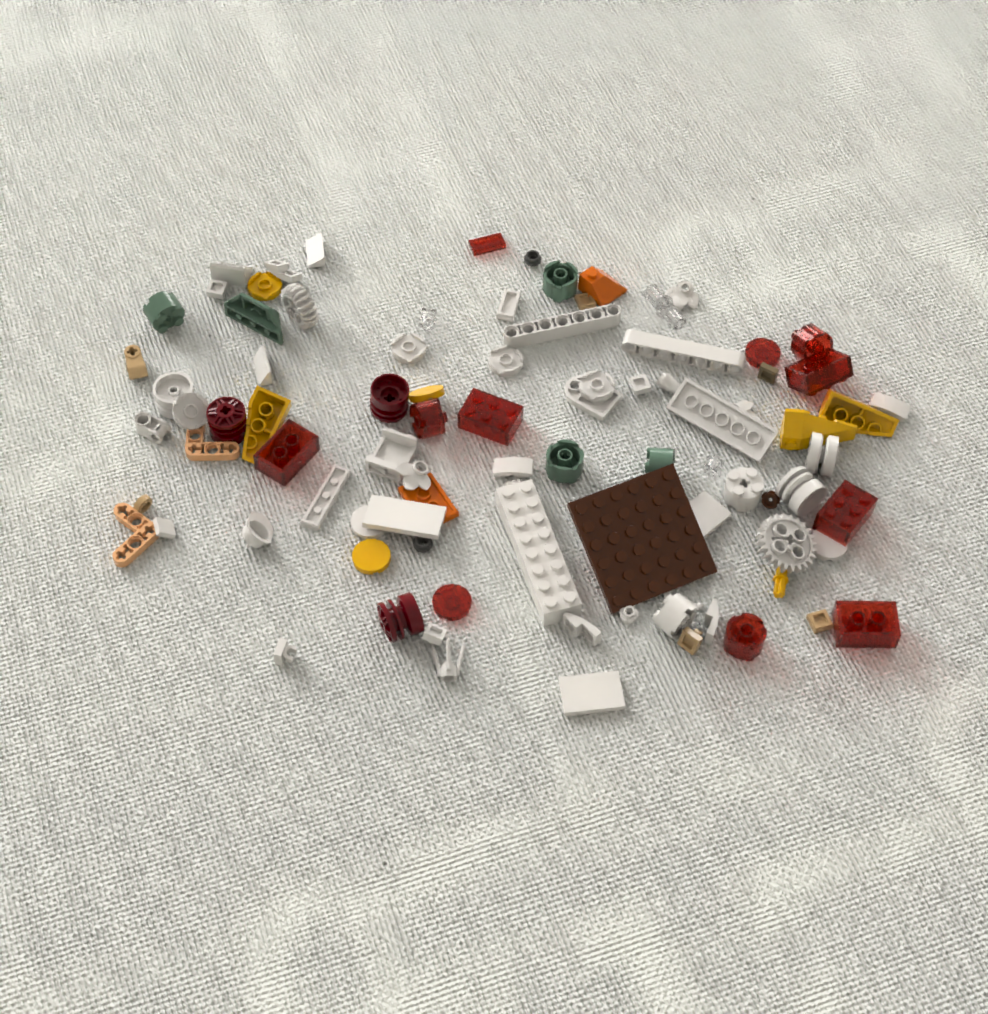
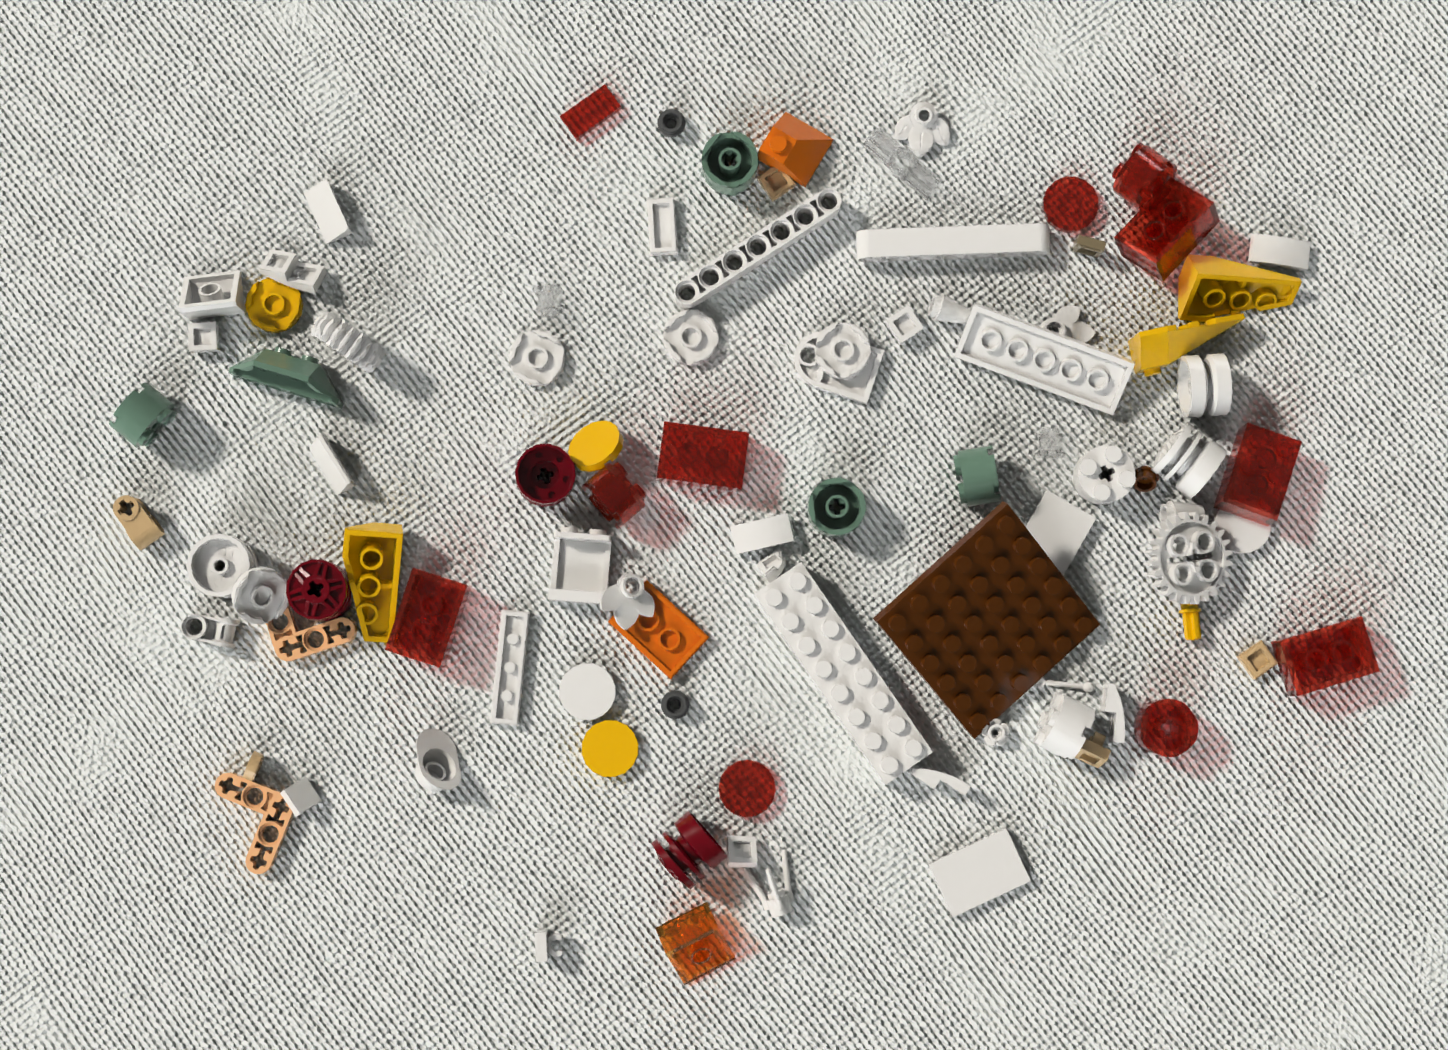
camera: 20 degrees left, 30 degrees up
white tile [362,494,447,540] -> none
none -> clear orange slope [655,902,736,985]

